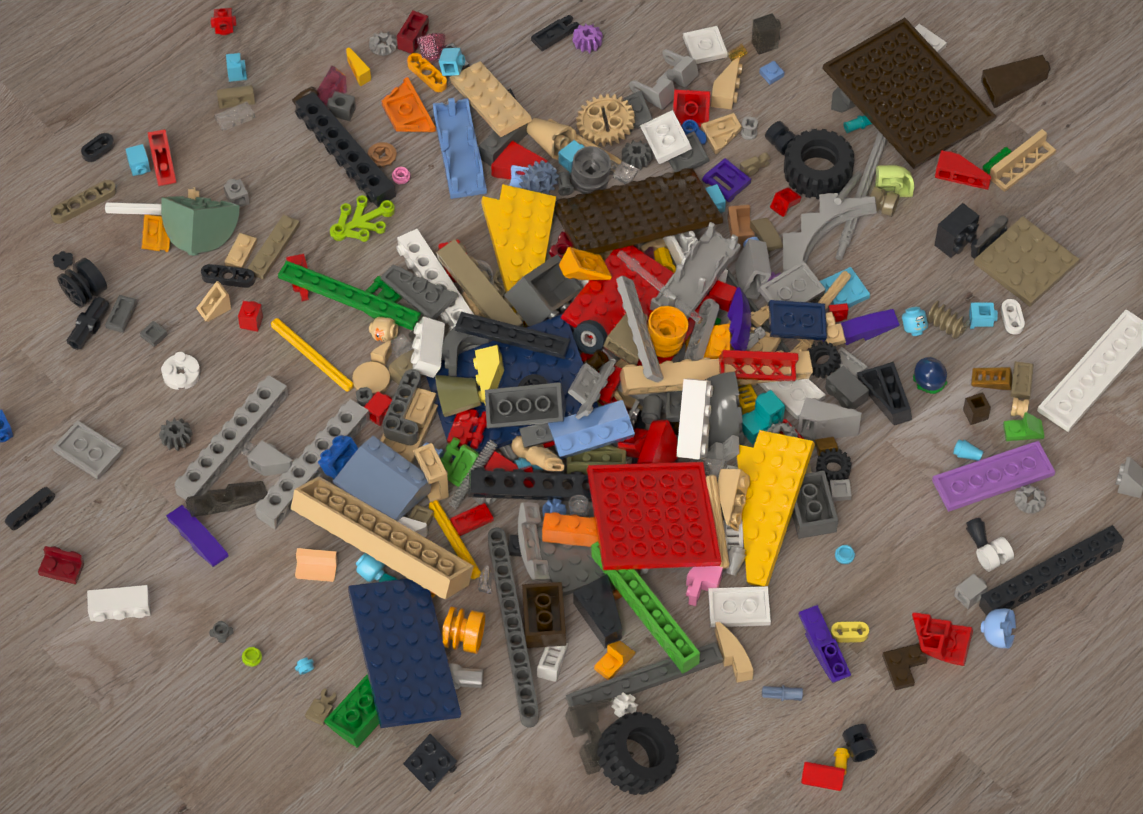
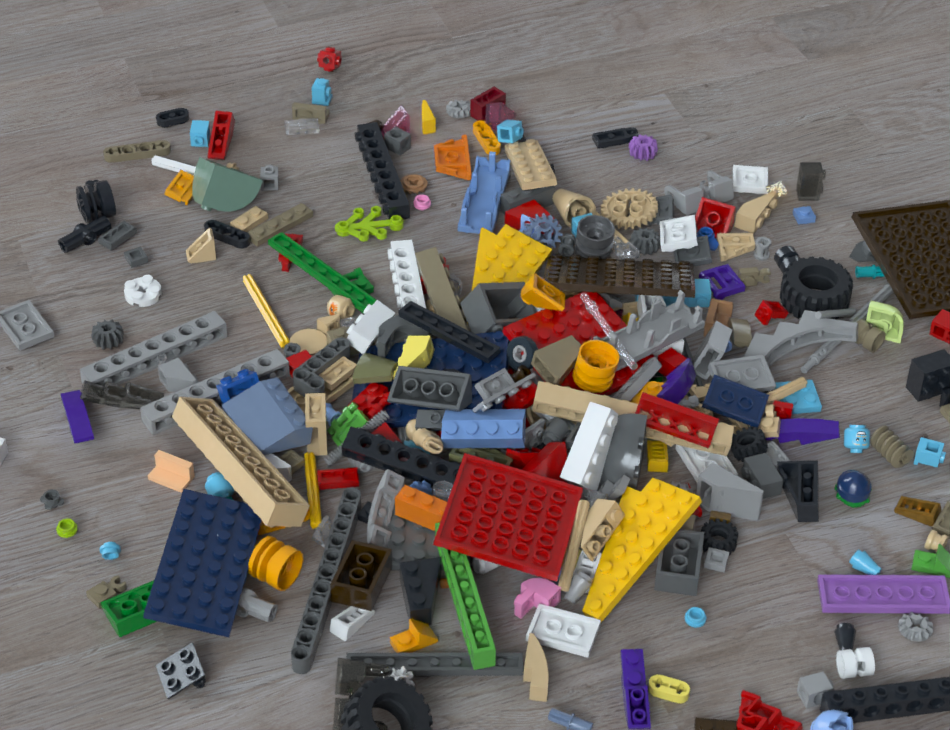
camera: 20 degrees right, 15 degrees down
red brick [238,301,263,332] -> none
dark grey wing [380,264,459,320] -> none
light grey plate [616,276,663,383] -> none
teal brick [742,390,785,445] -> none
dark brown brick [963,392,991,425] -> none

